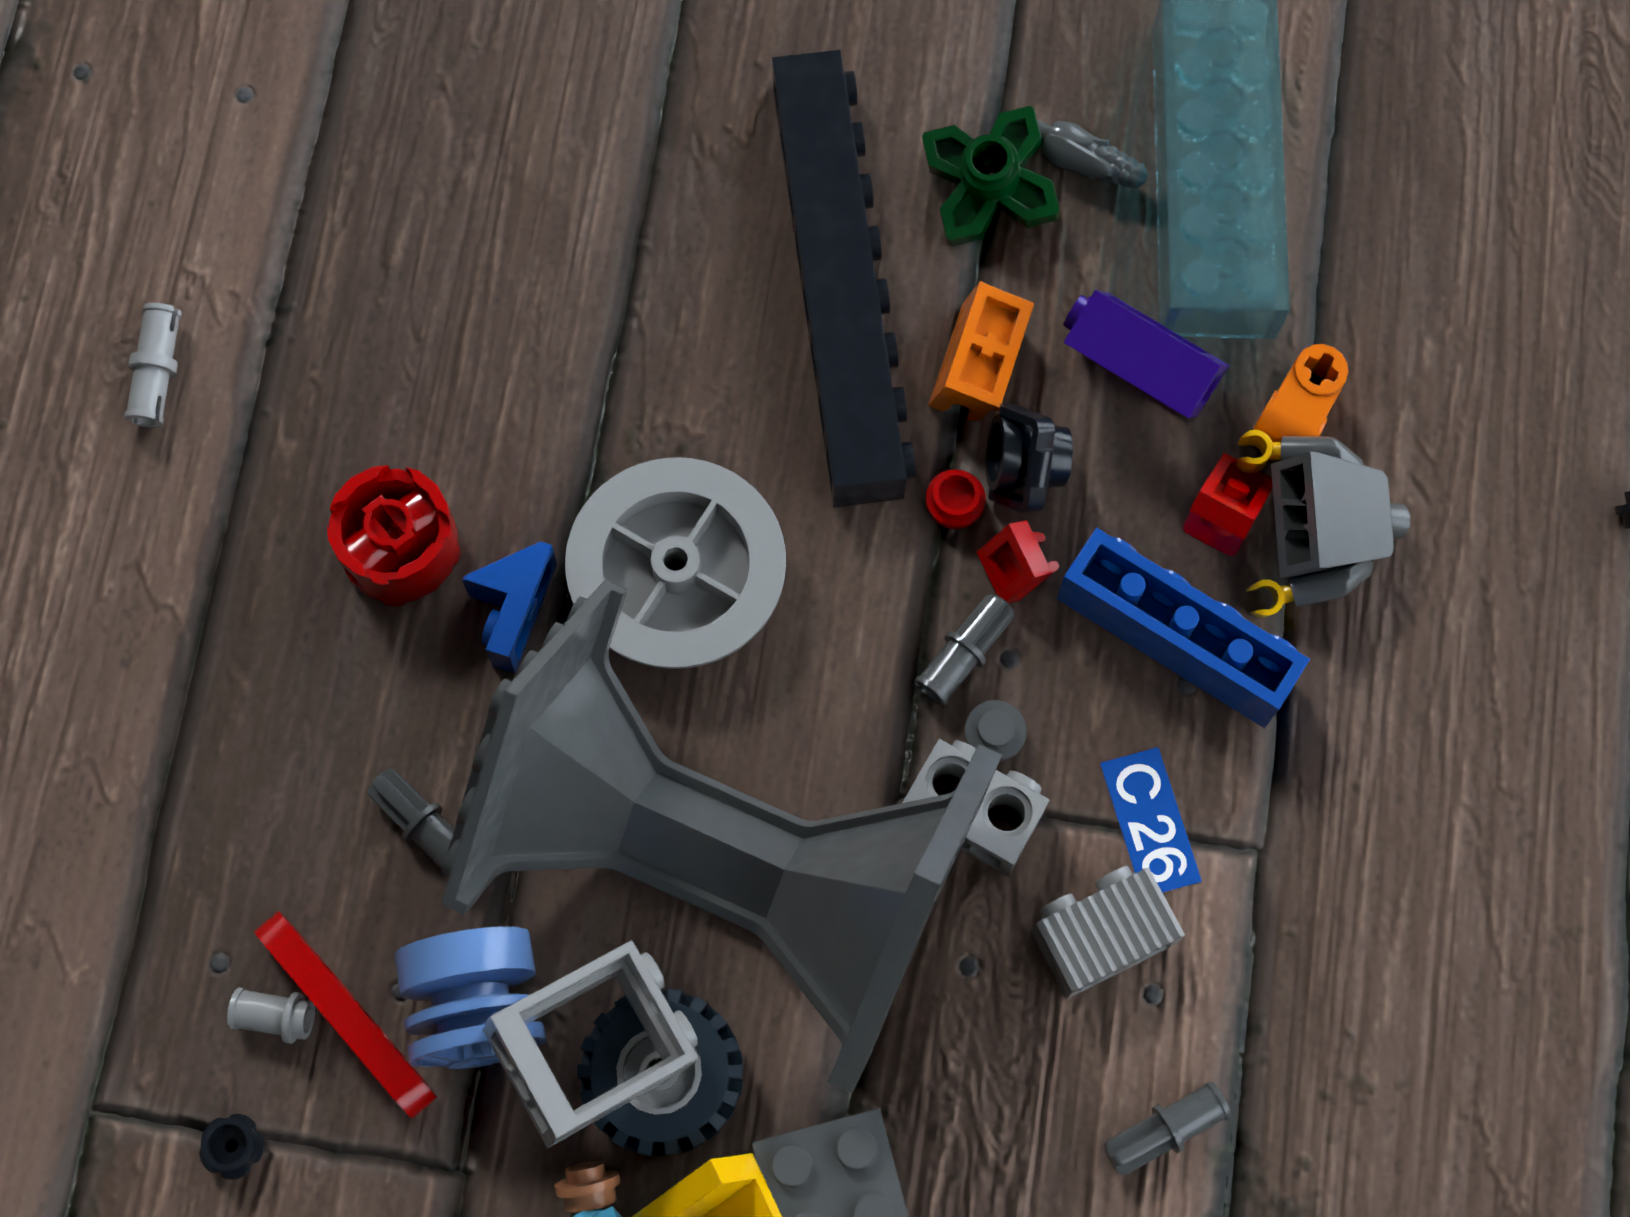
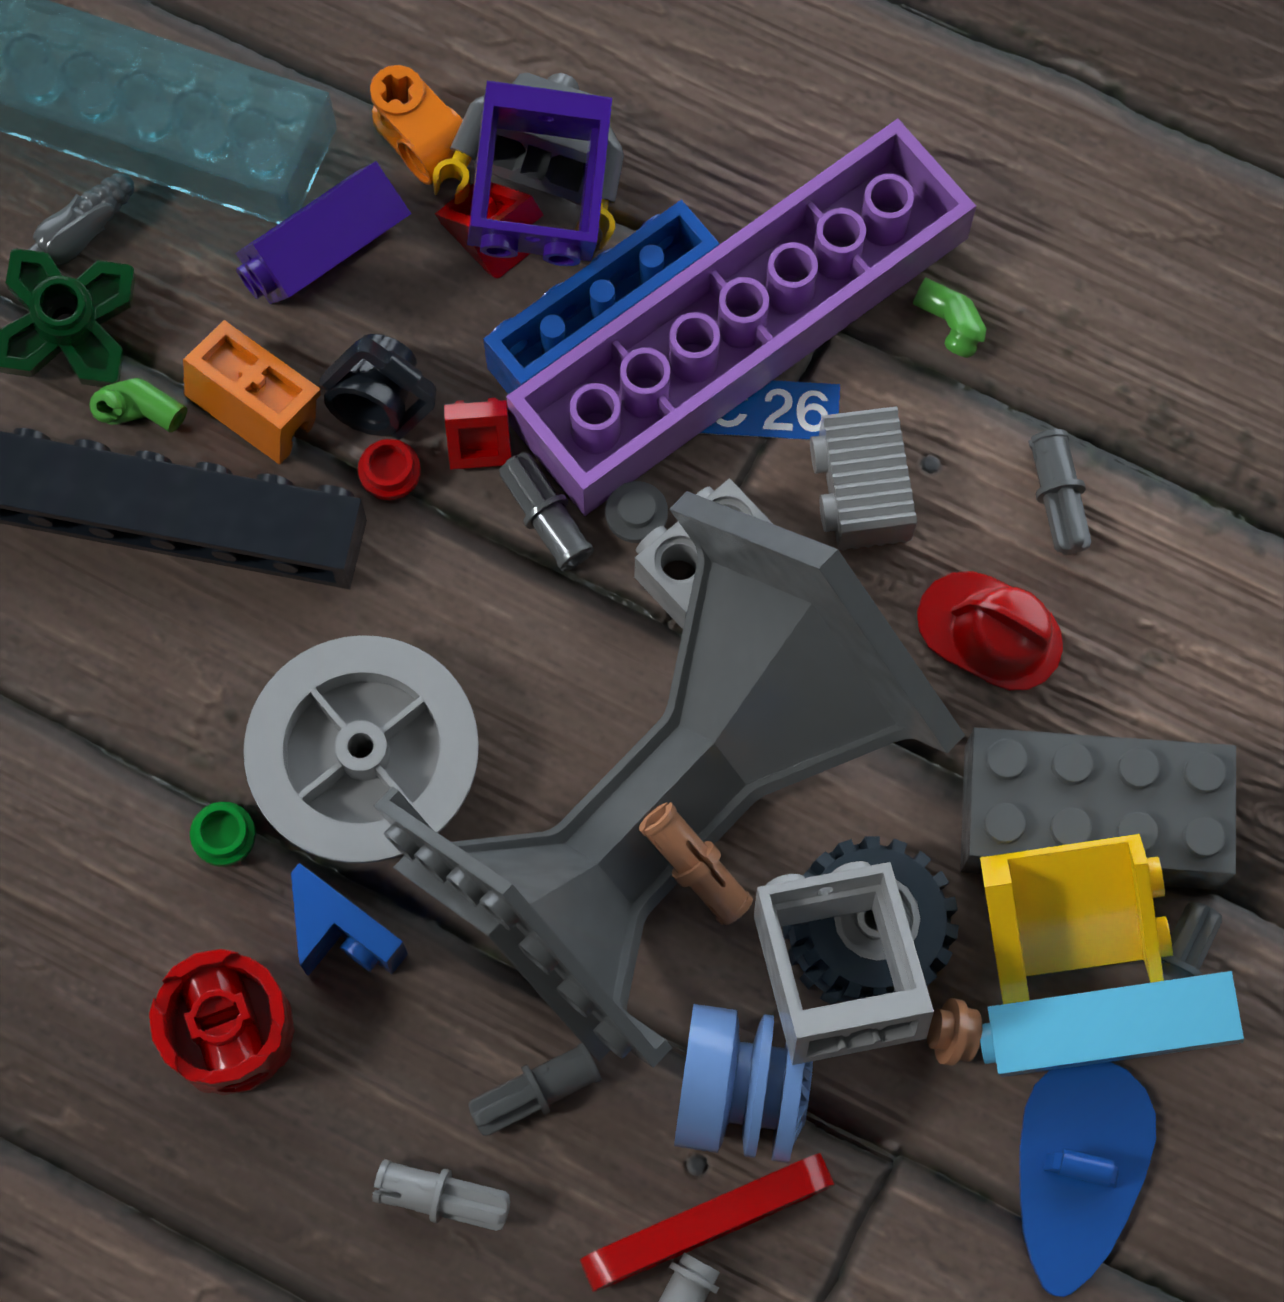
camera: 70 degrees left, 0 degrees up
none -> bright green arm [89,378,188,433]
none -> green plate [190,802,256,867]
none -> light grey axle [373,1159,510,1231]
none -> dark purple window [467,80,612,266]
none -> medium lavender brick [506,118,976,516]
none -> nougat pin [639,802,753,925]
none -> bright green arm [913,277,986,358]
none -> red piece [917,571,1063,691]

